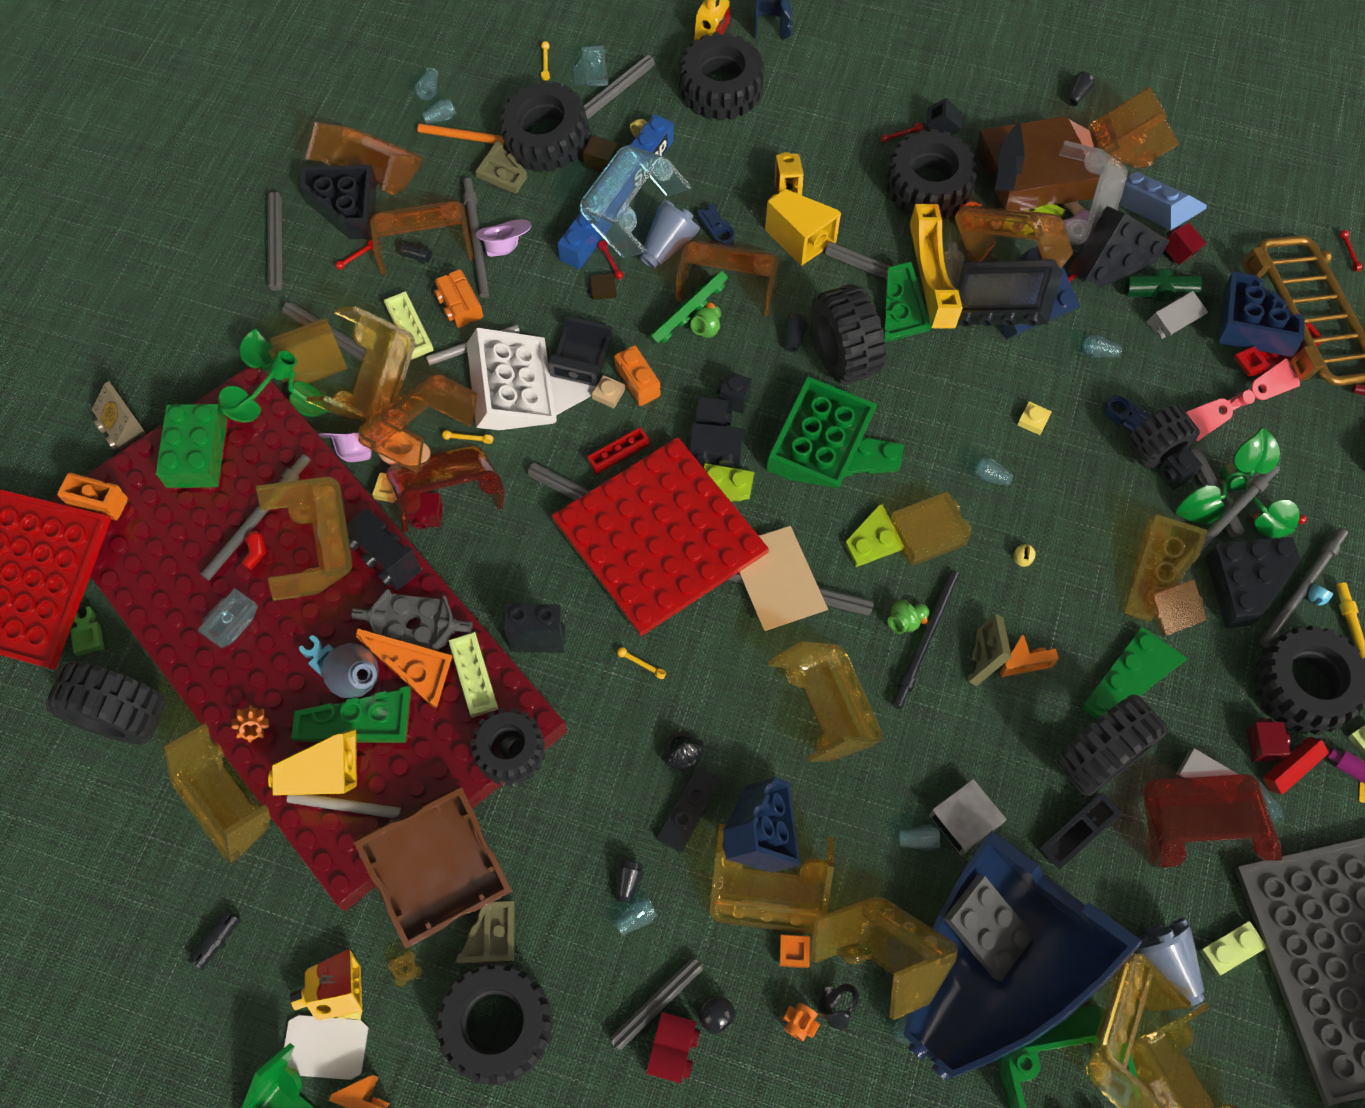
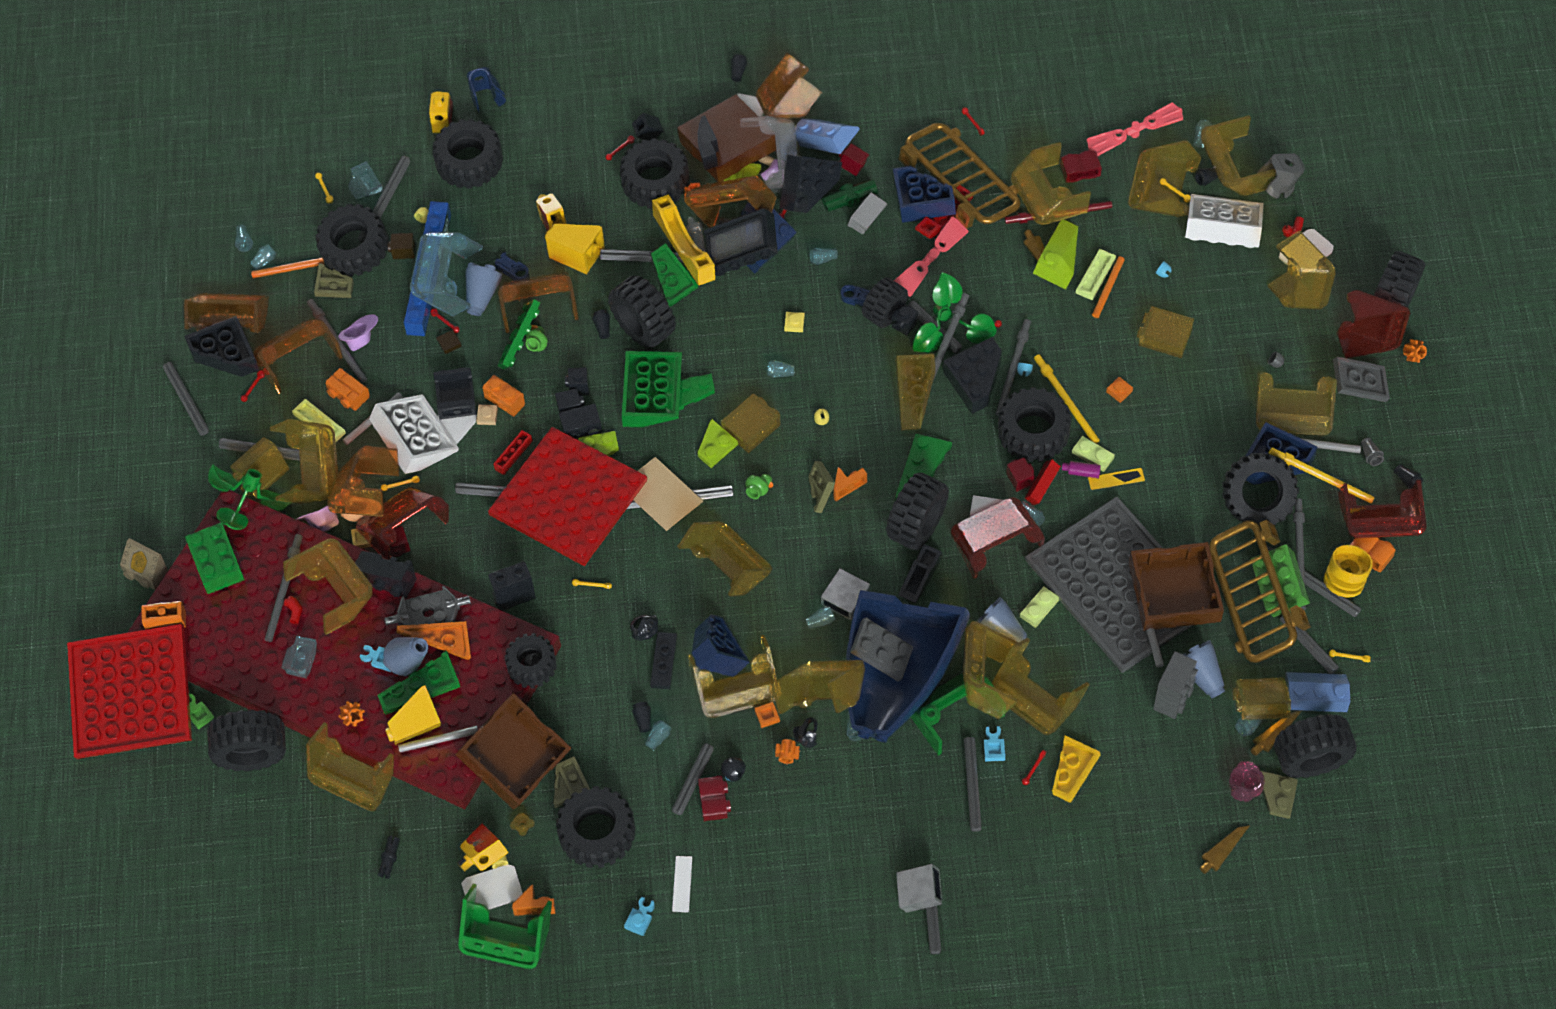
camera: 20 degrees left, 5 degrees down
black pin [400,242,432,264] -> none
yellowish green plate [448,632,498,718] -> none
black bar [891,570,960,709] -> none
clear orange piece [1151,579,1207,636] -> none

